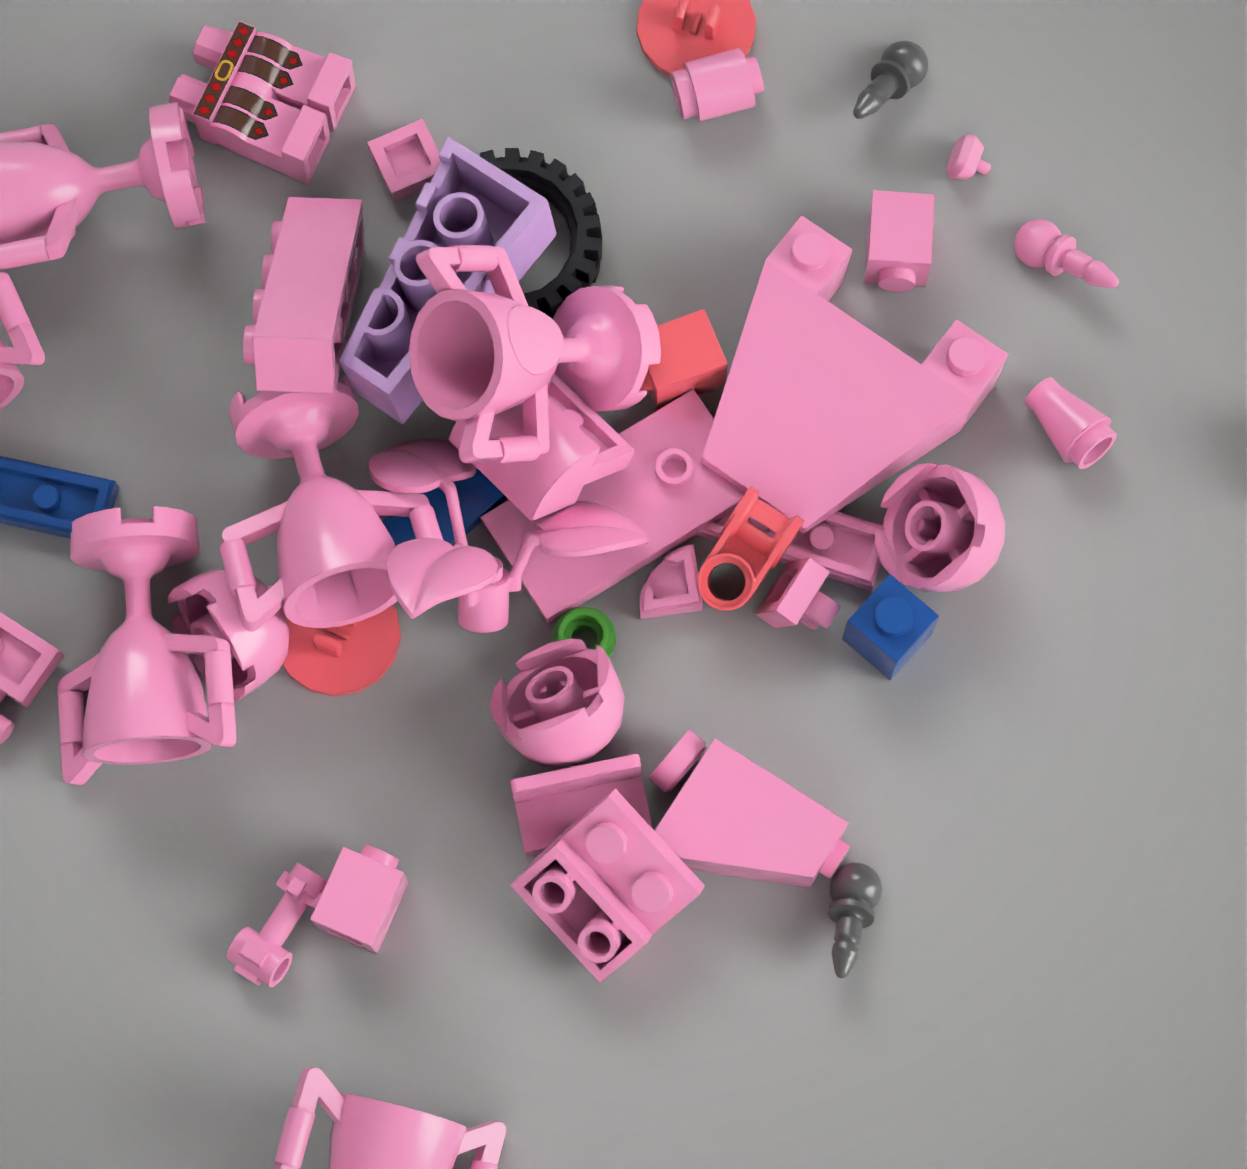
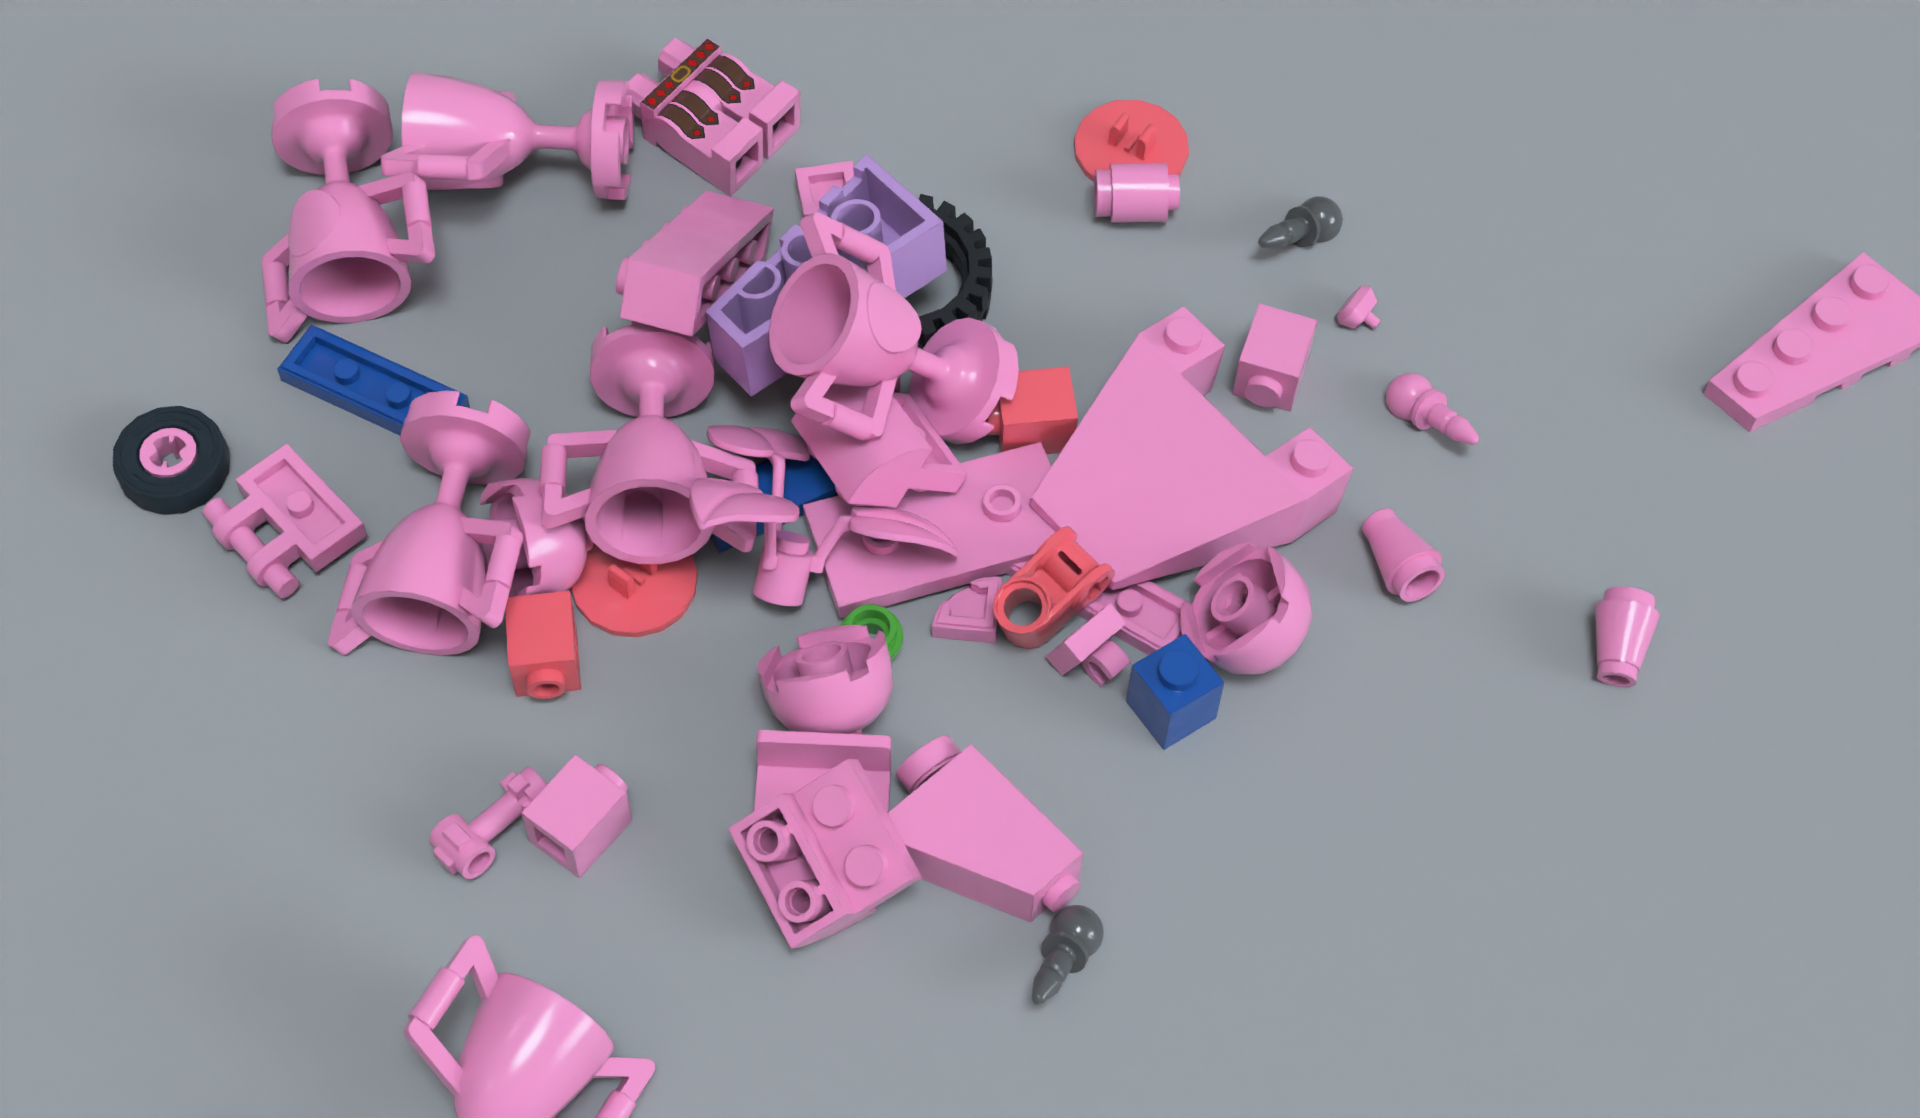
camera: 10 degrees right, 15 degrees down
none -> coral brick [505,591,581,699]

